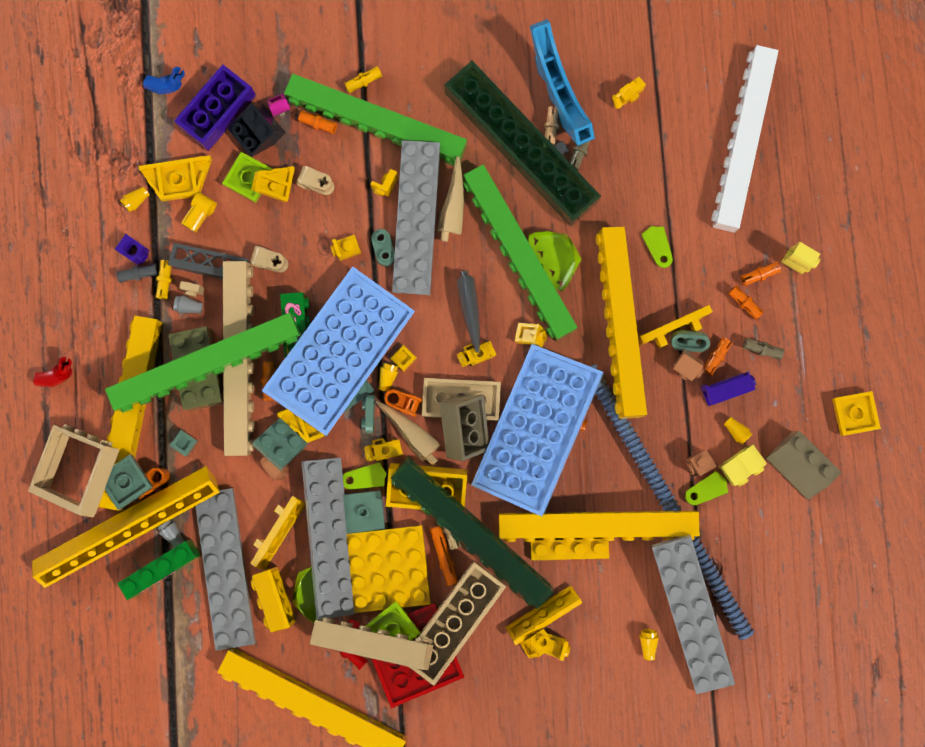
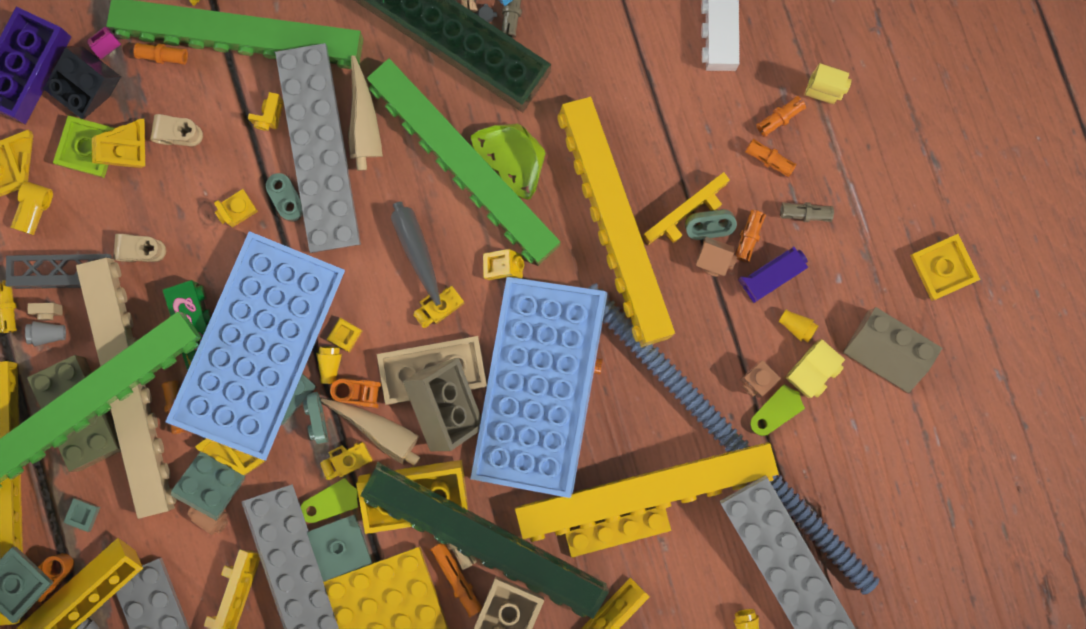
camera: 15 degrees left, 0 degrees up
lime piece [642,226,673,268] -> none

